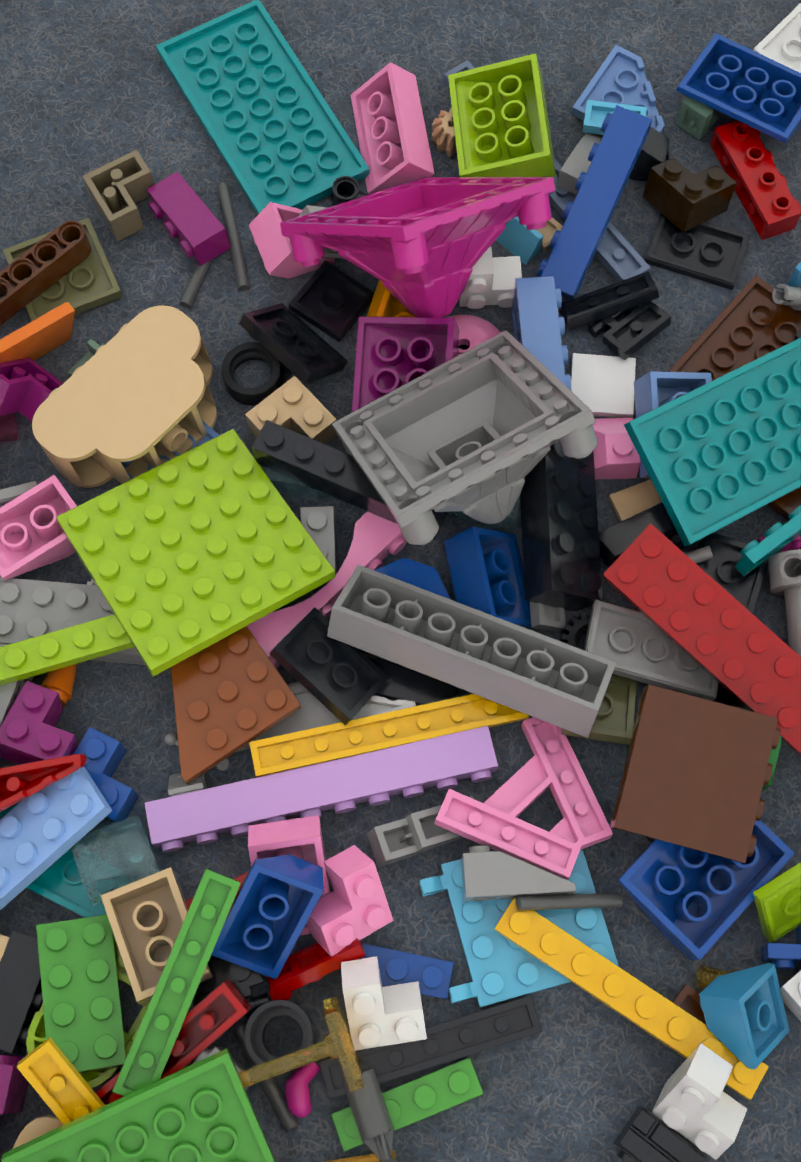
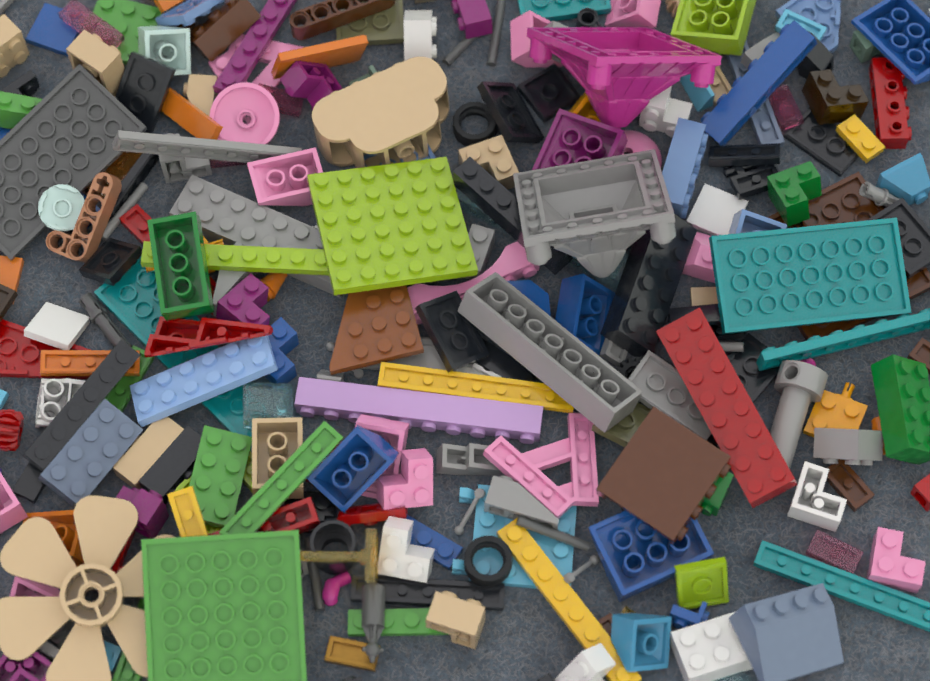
camera: 20 degrees right, 5 degrees down
none -> white brick [404,10,437,61]
none -> tan brick [426,591,485,650]
none -> light grey hinge [454,488,485,535]
none -> black tyre [464,536,512,587]
none -> light grey hinge [564,555,599,584]
none -> green brick [767,161,822,227]
none -> clear pink plate [768,84,804,131]
none -> yellow plate [836,114,885,163]

